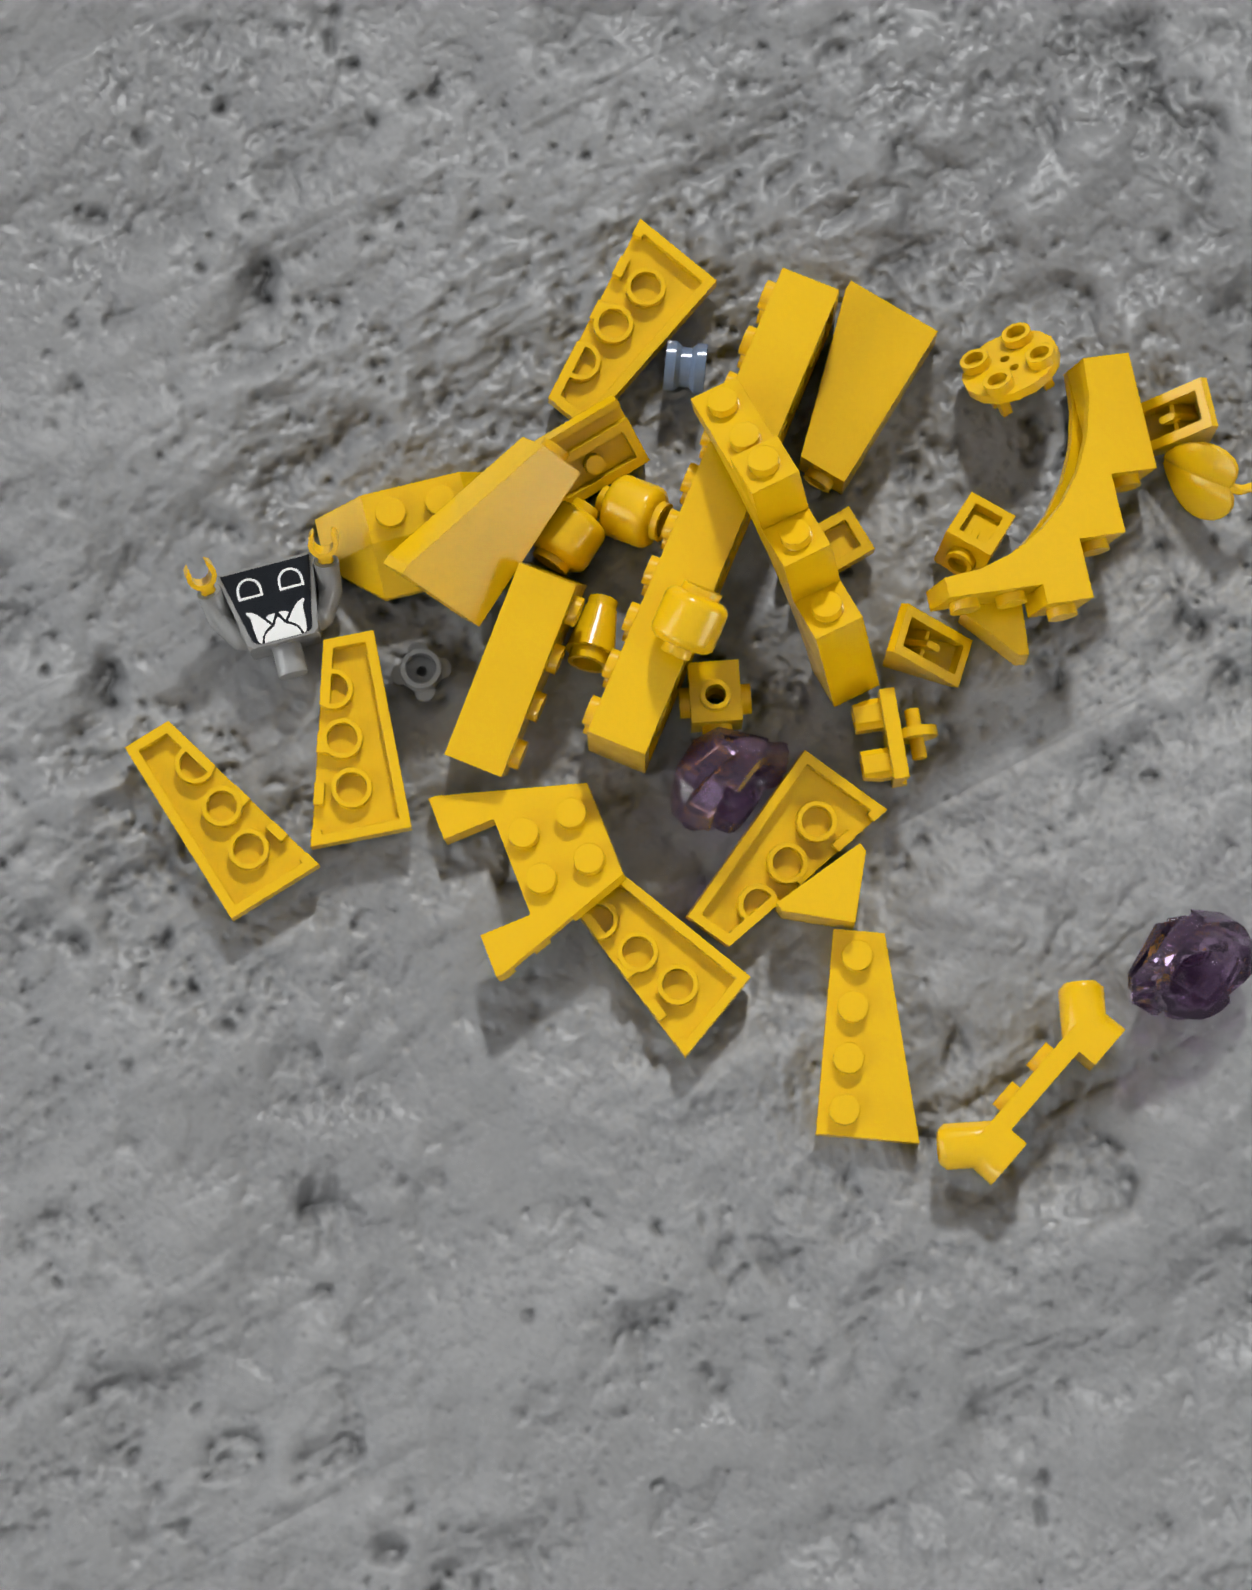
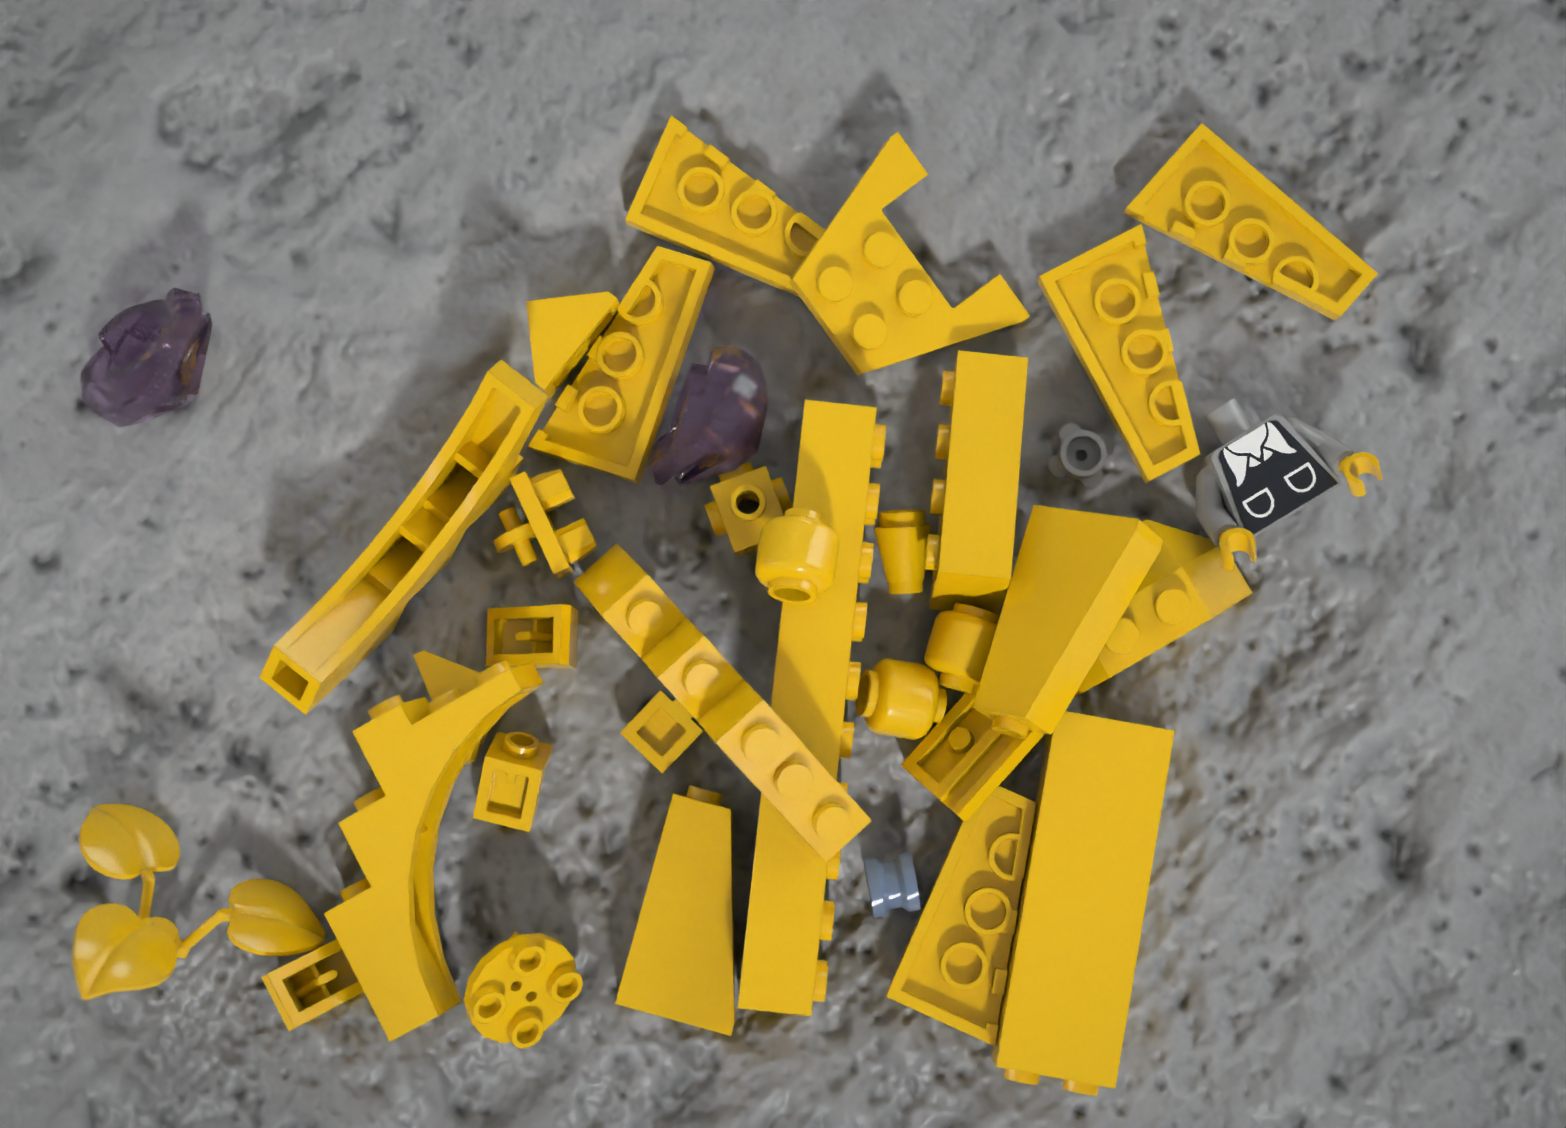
camera: 165 degrees right, 5 degrees up
yellow wing [815,928,920,1145] -> none
yellow plate [936,980,1126,1185] -> none
none -> yellow arch [259,359,549,715]
none -> yellow brick [991,711,1175,1096]

